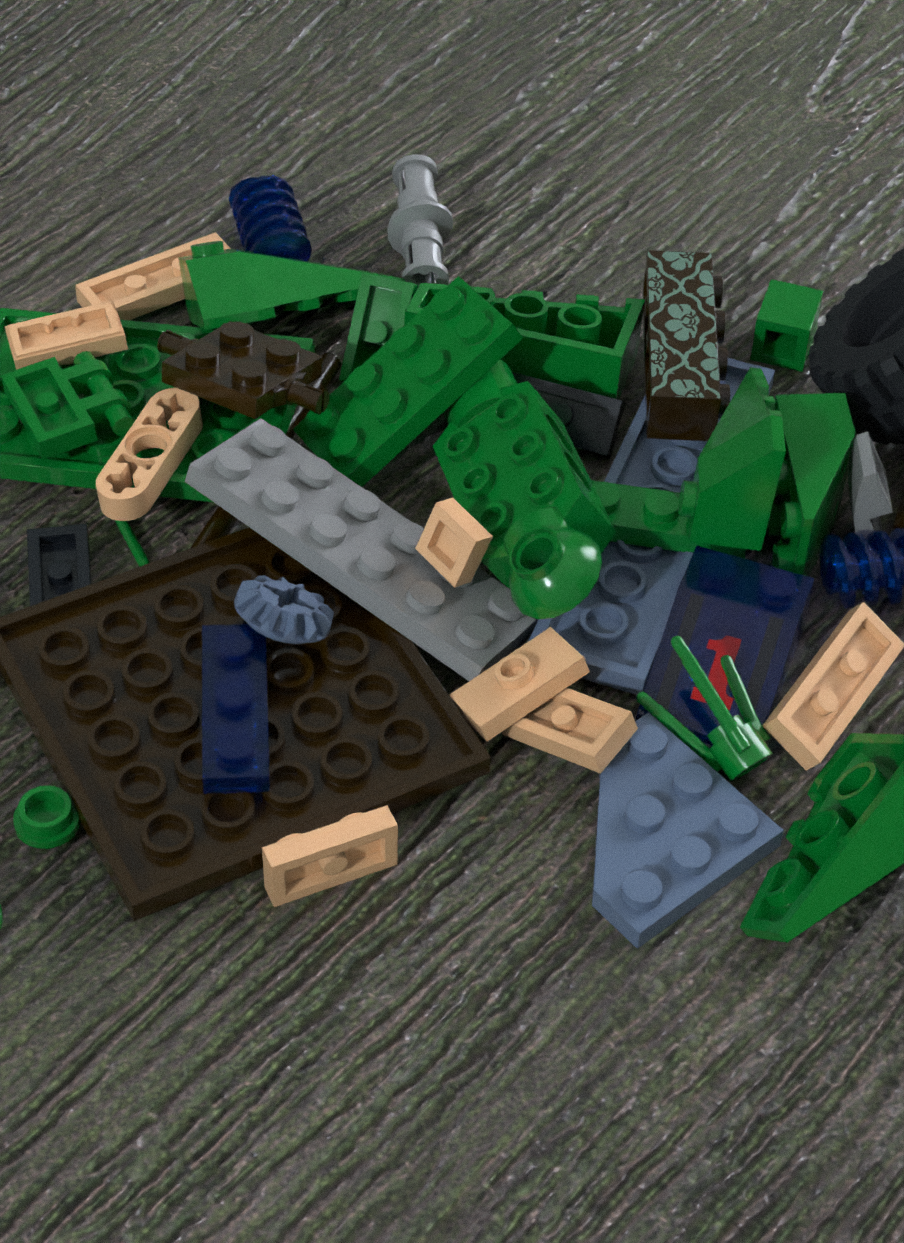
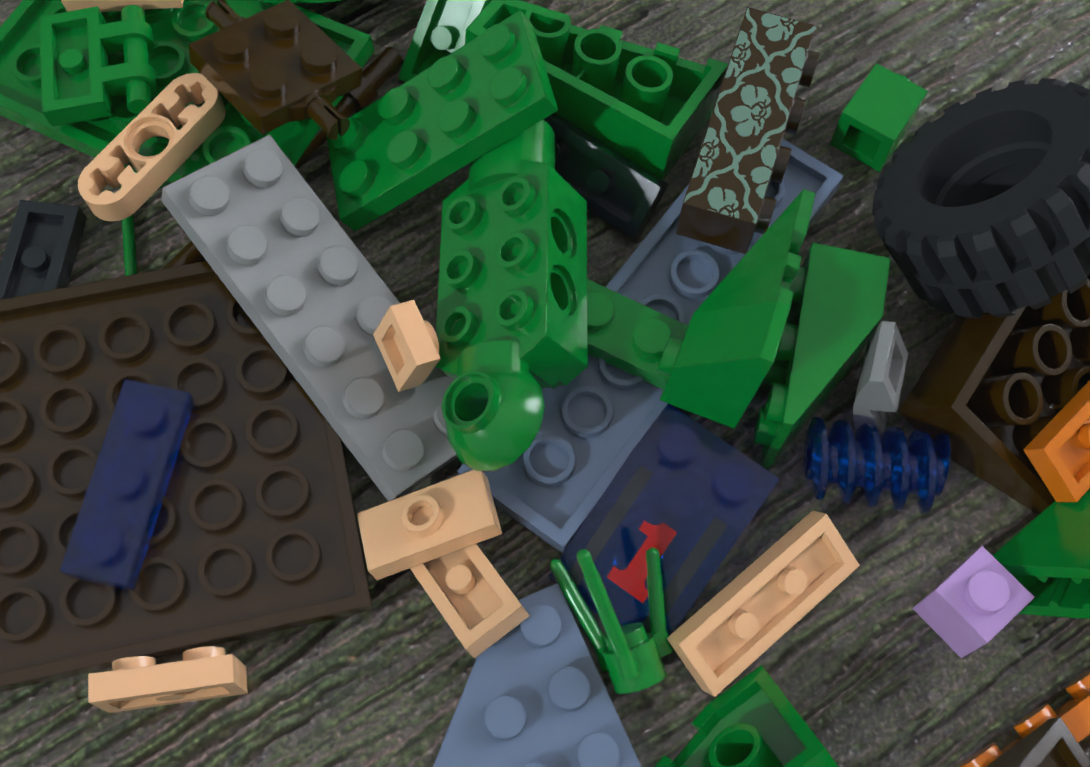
camera: 15 degrees right, 20 degrees up
sand blue gear [234,575,334,644] -> none

